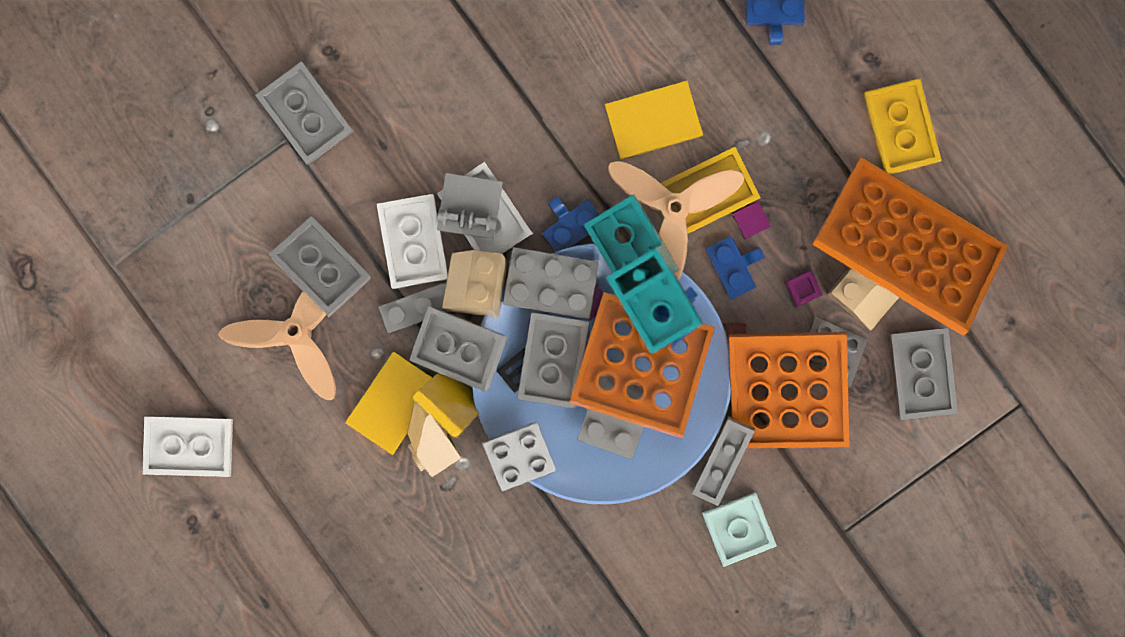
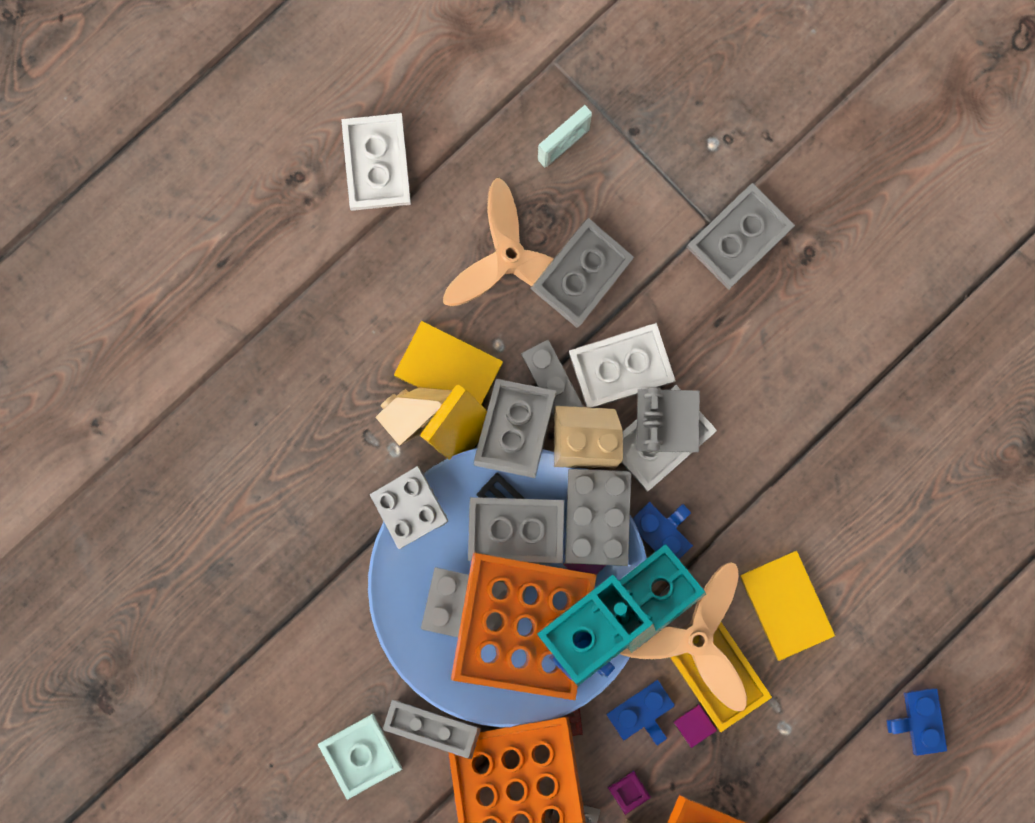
camera: 85 degrees right, 5 degrees down
none -> light aqua tile [538,105,592,167]

